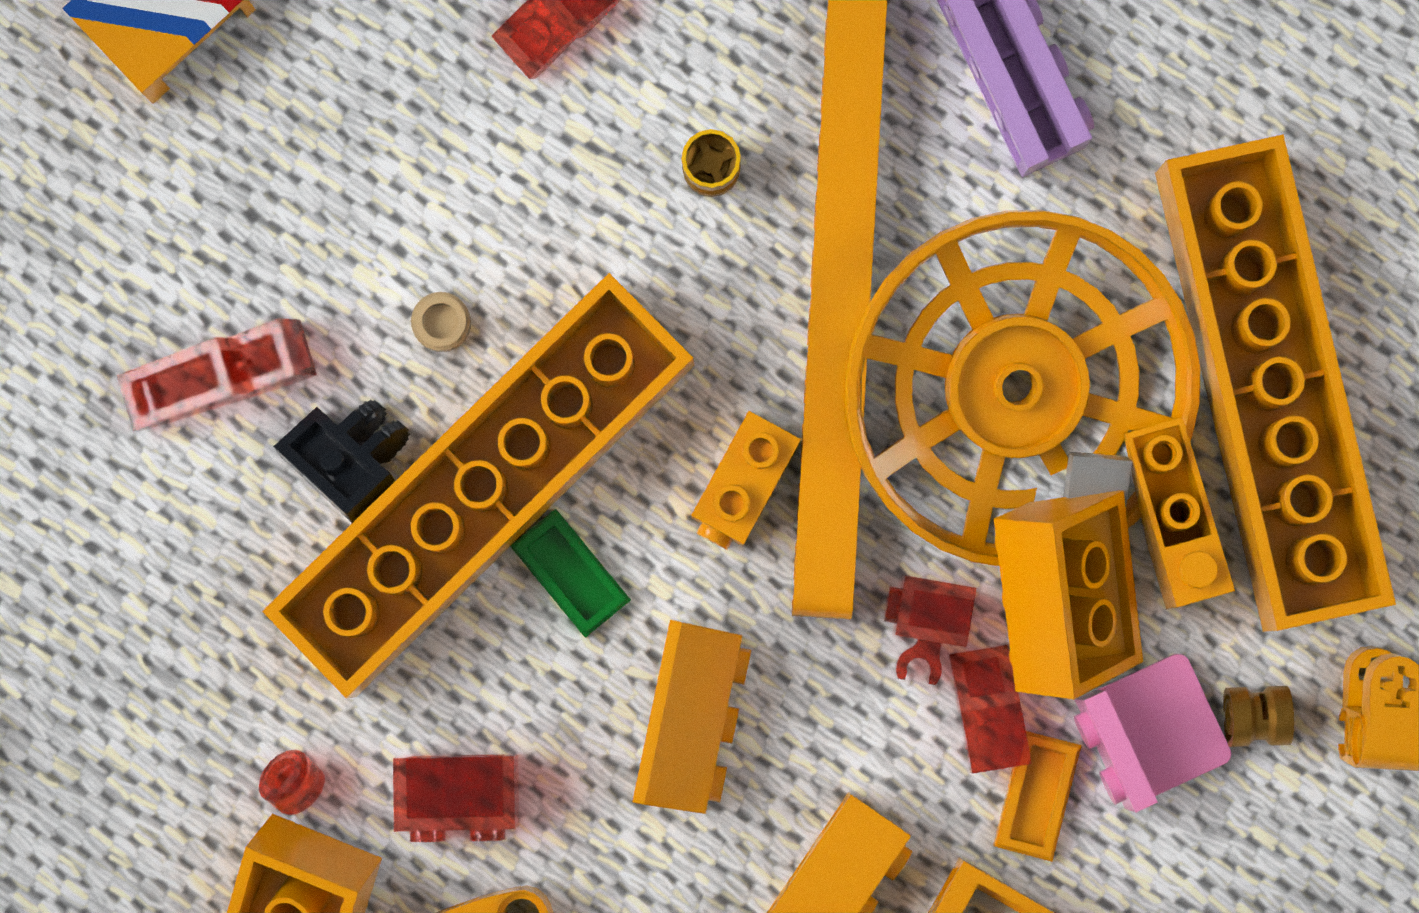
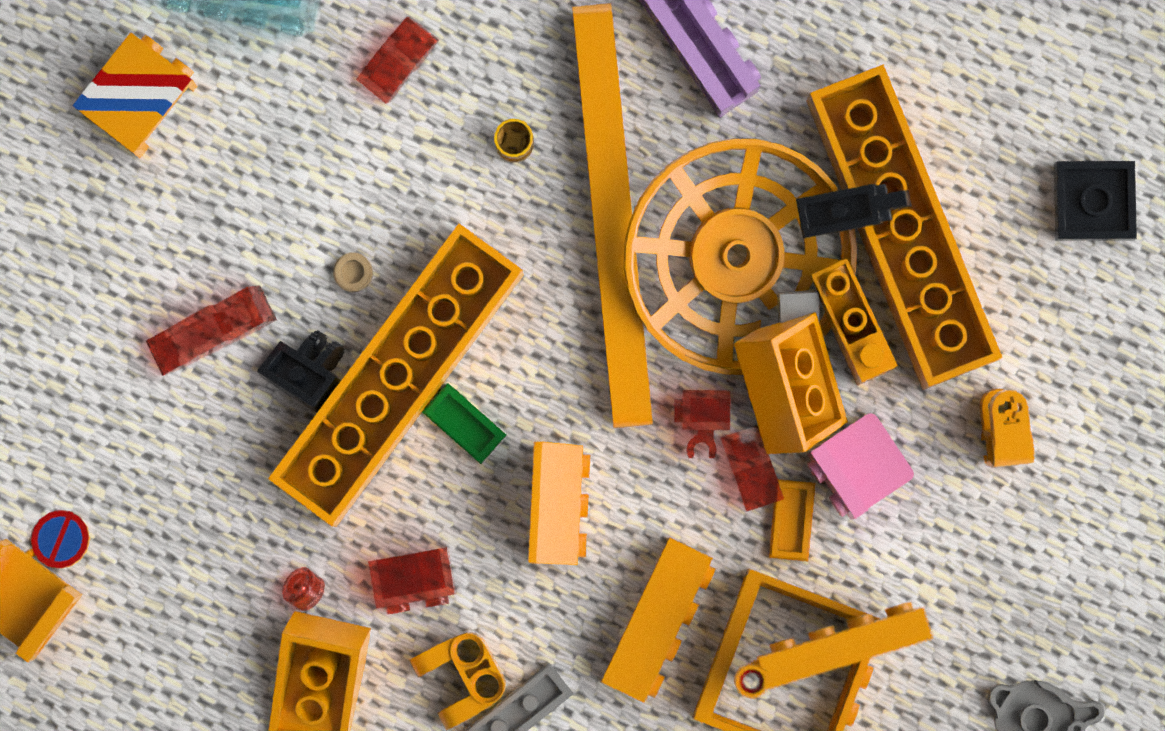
camera: 10 degrees left, 0 degrees up
light orange brick [691,411,801,550] -> none
pearl gold wheel [1223,686,1294,747] -> none
none -> black hinge [796,184,911,239]

